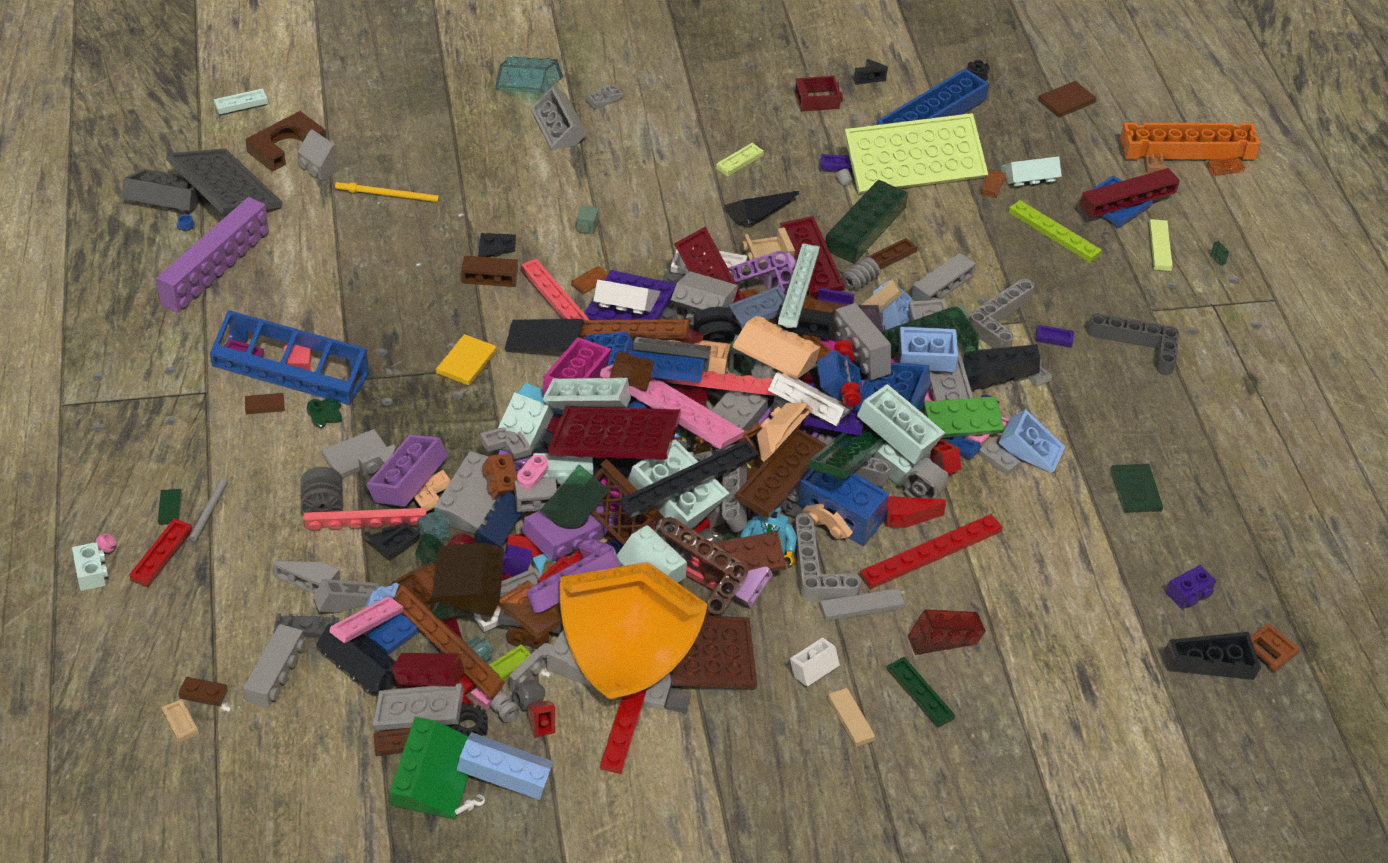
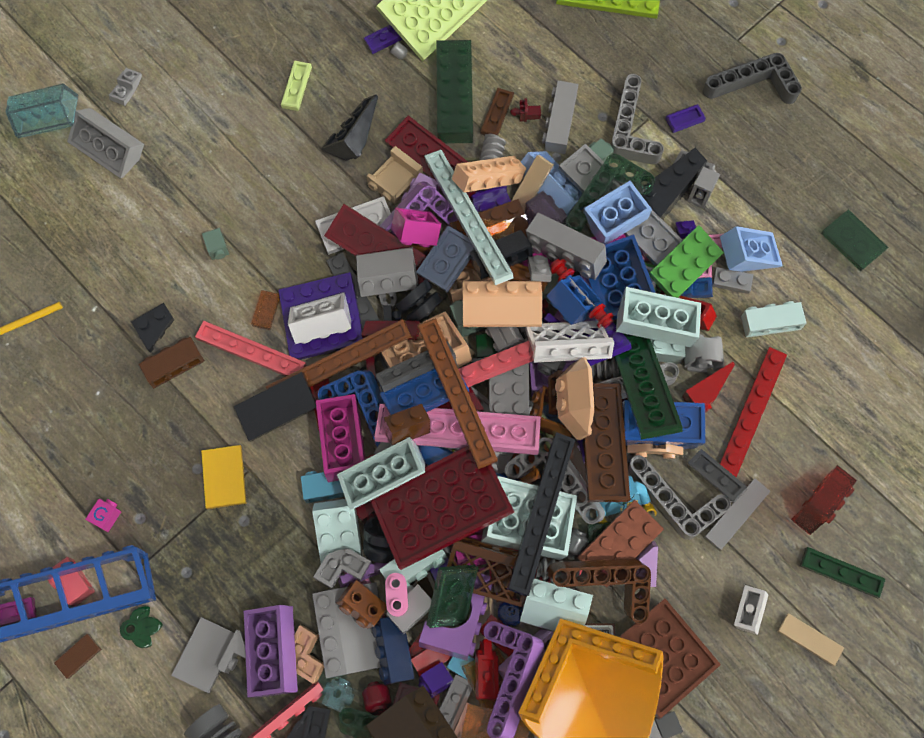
camera: 30 degrees left, 25 degrees up
none -> dark pink brick [85,499,121,532]
none -> dark pink brick [391,208,441,247]
none -> dark orange tile [417,318,498,469]
none -> light nougat brick [452,156,526,192]
none -> dark red piece [510,98,541,122]
none -> light grey plate [527,255,552,282]
none -> light grey brick [688,167,720,209]
none -> dark grey plate [688,449,748,503]
none -> light aqua brick [741,301,806,338]

